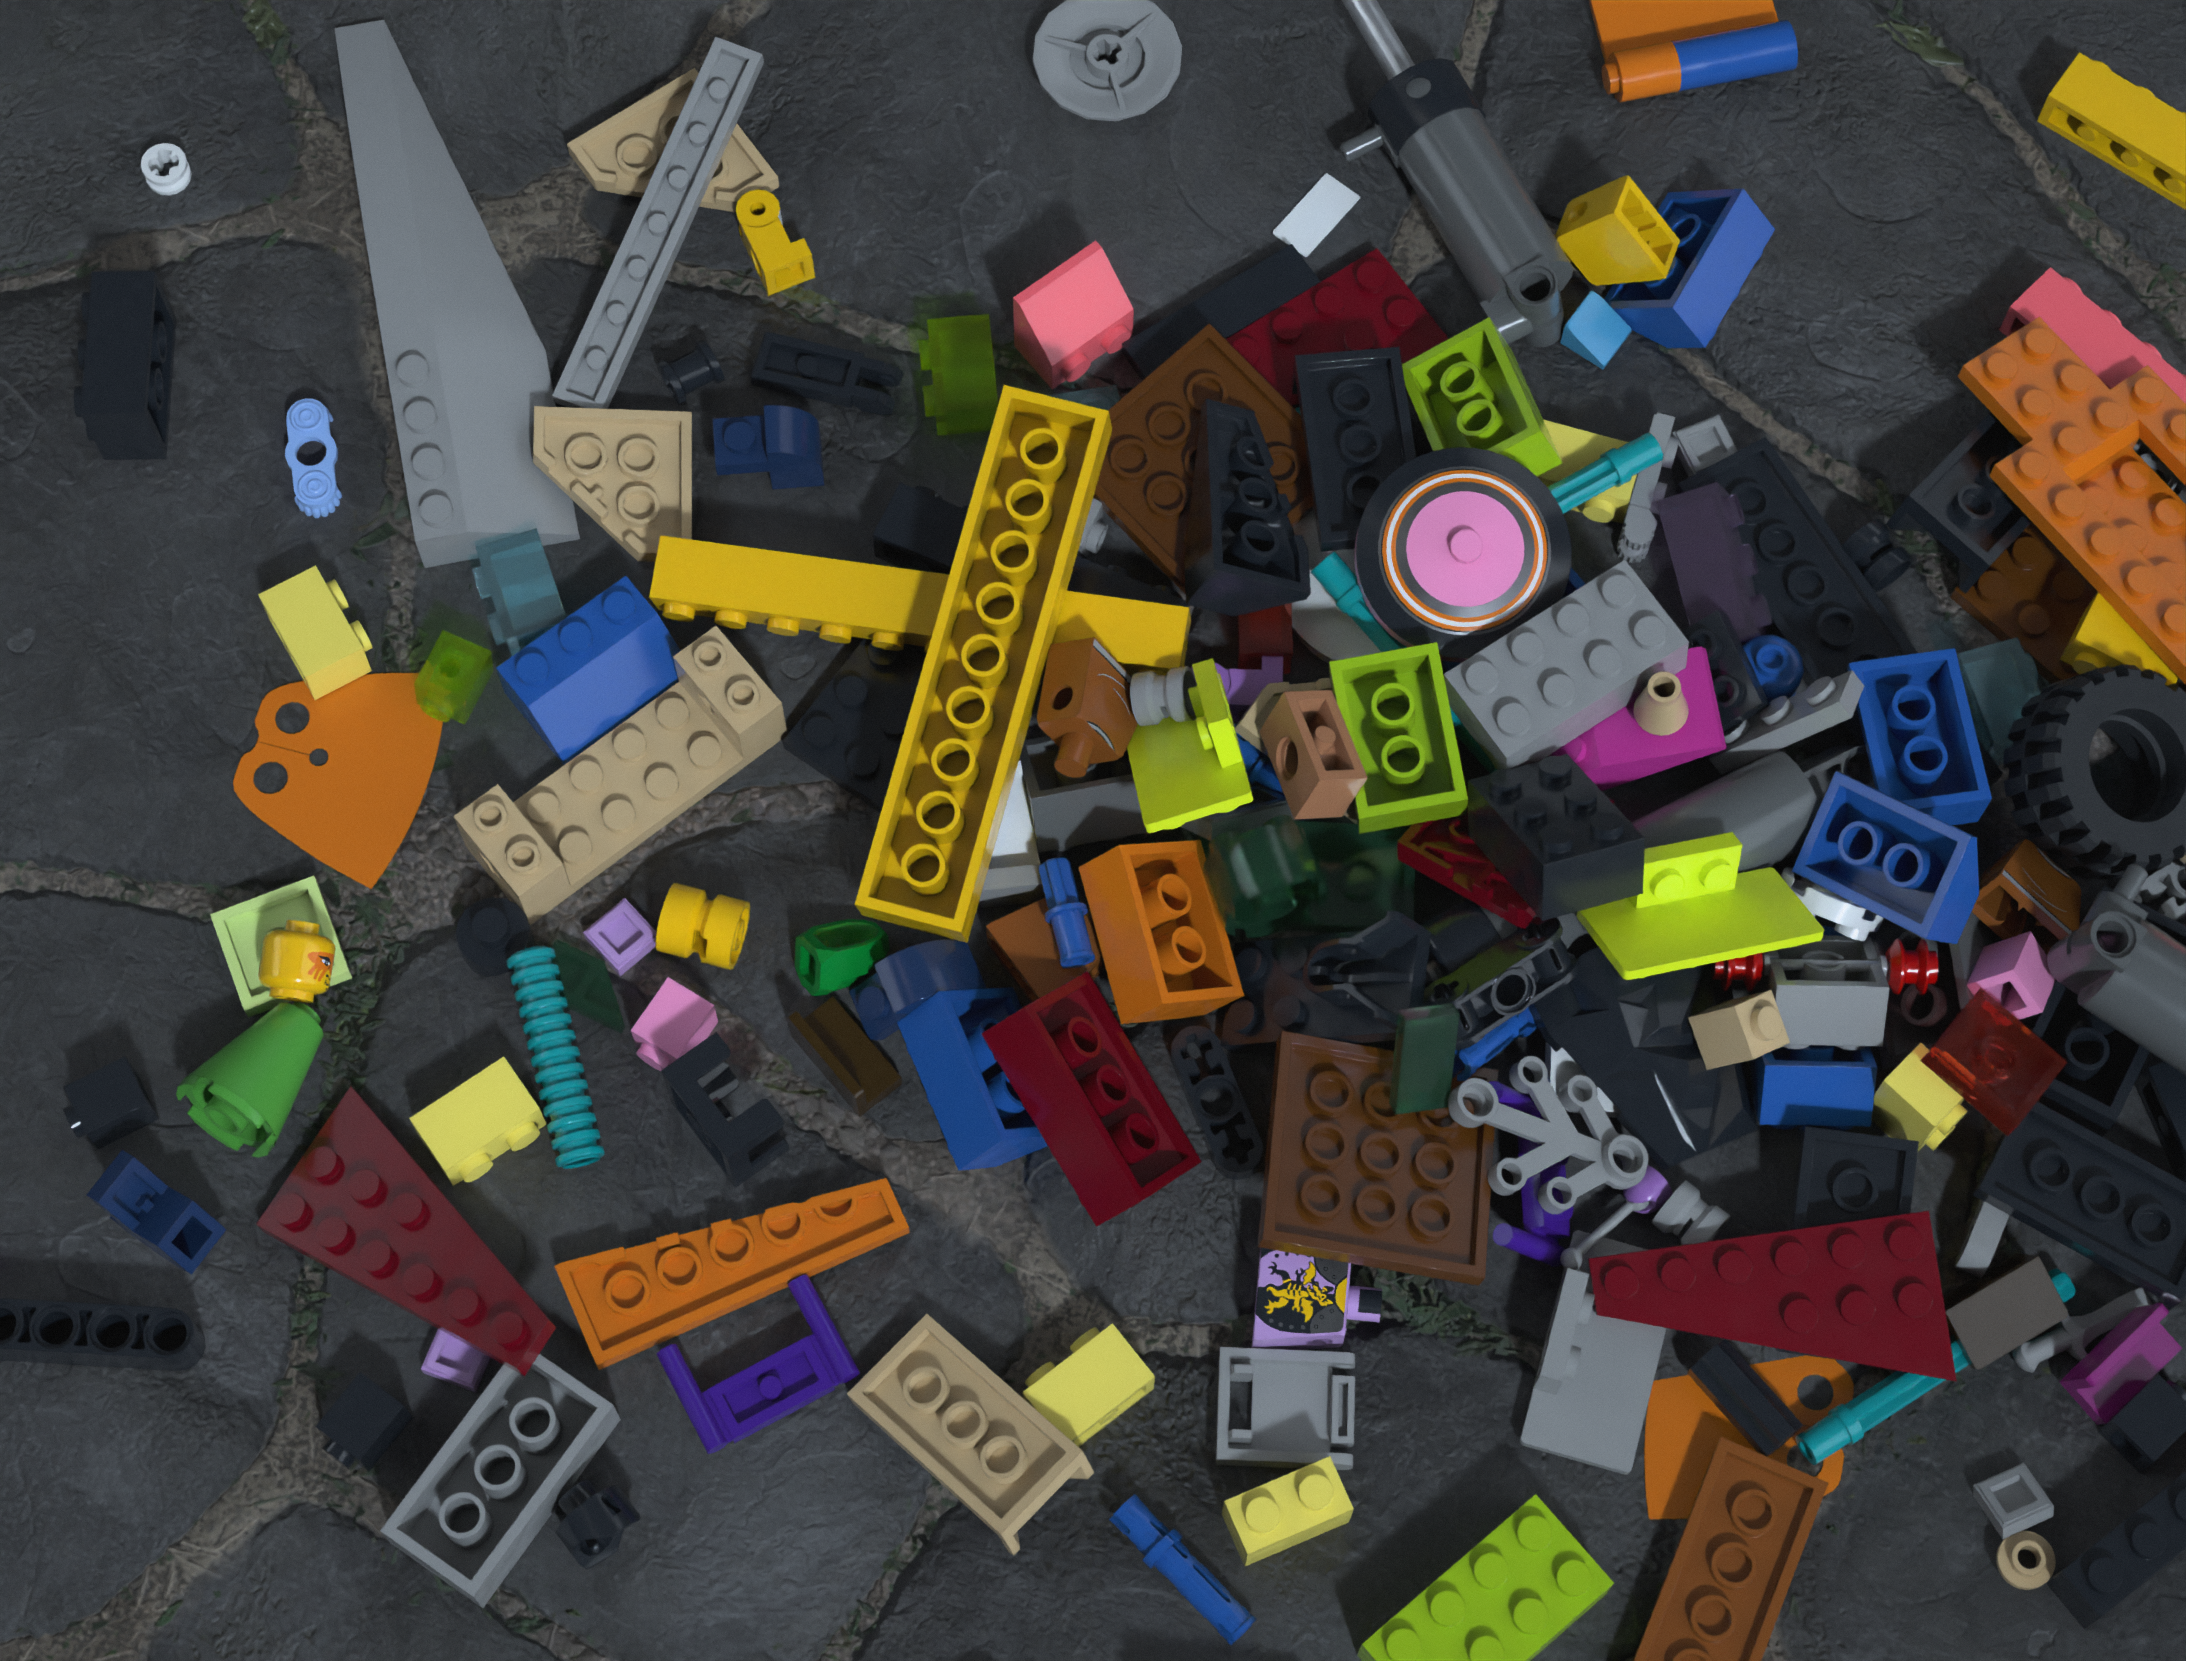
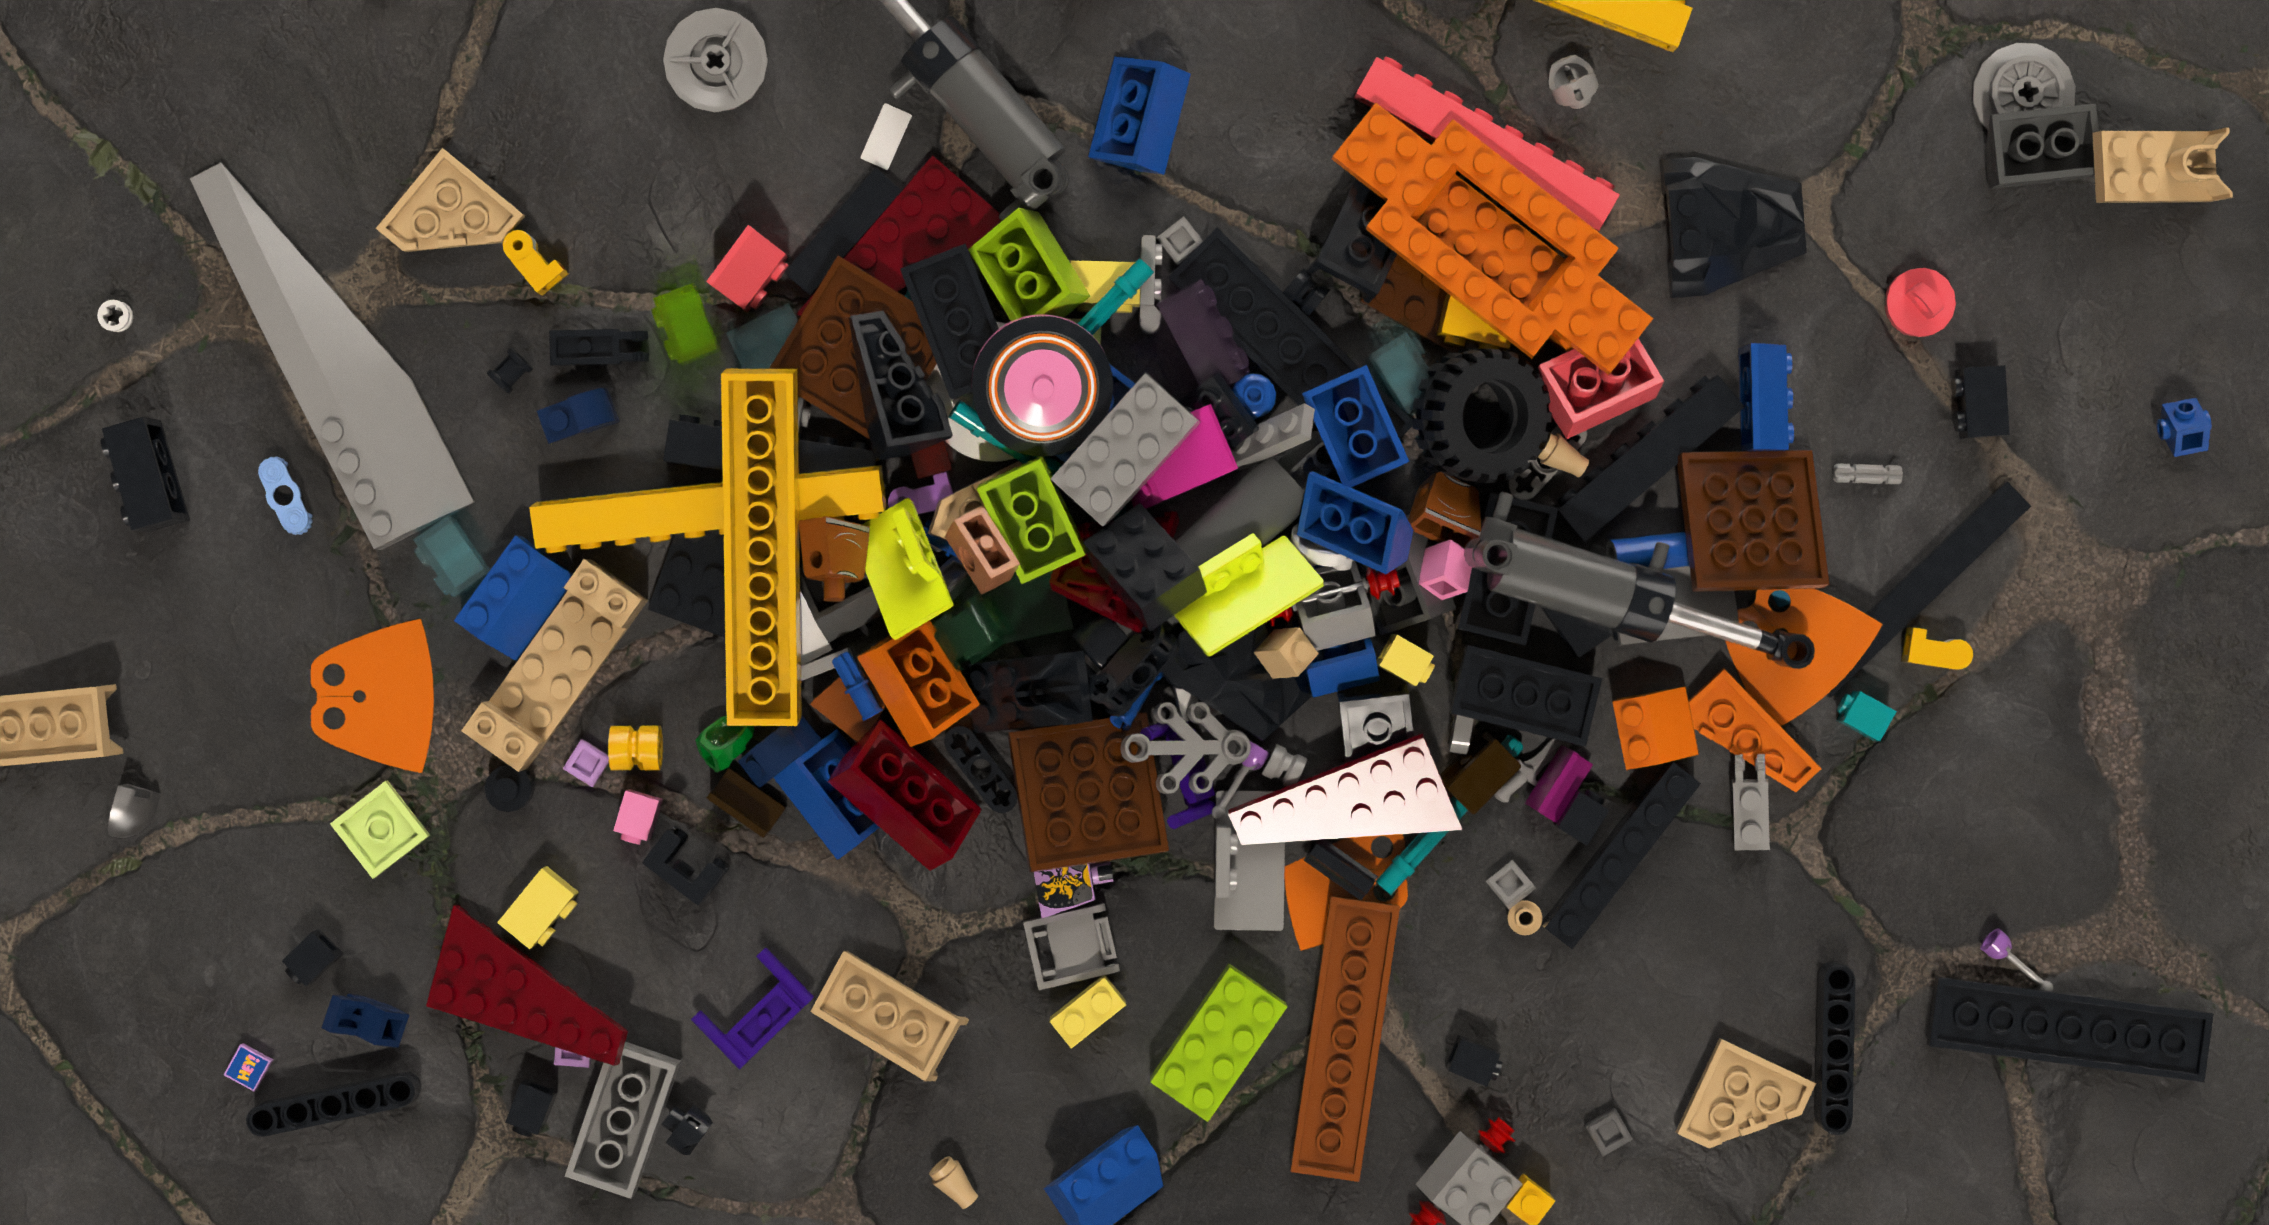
camera: 15 degrees left, 20 degrees up
bright green cone [176,1002,324,1158] -> none
light yellow brick [258,565,373,700] -> none
yellow head [258,920,335,1003] -> none
clear neon green brick [414,630,493,724] -> none
teal piece [506,946,605,1169] -> none
tan plate [533,406,692,562] -> none
clear green tile [551,939,625,1034] -> none
light grey plate [552,37,764,409] -> none
orange wing [554,1178,910,1370] -> none
light yellow brick [1022,1323,1155,1447] -> none
blue pin [1109,1494,1257,1646] -> none
light grey wheel [1130,666,1197,726] -> none
clear green tile [1389,1003,1459,1115] -> none
yellow torso [1554,175,1680,286] -> none
dark azure slope [1560,290,1632,370] -> none
tan cone [1634,672,1689,736] -> none
clear red plate [1920,988,2067,1136] -> none

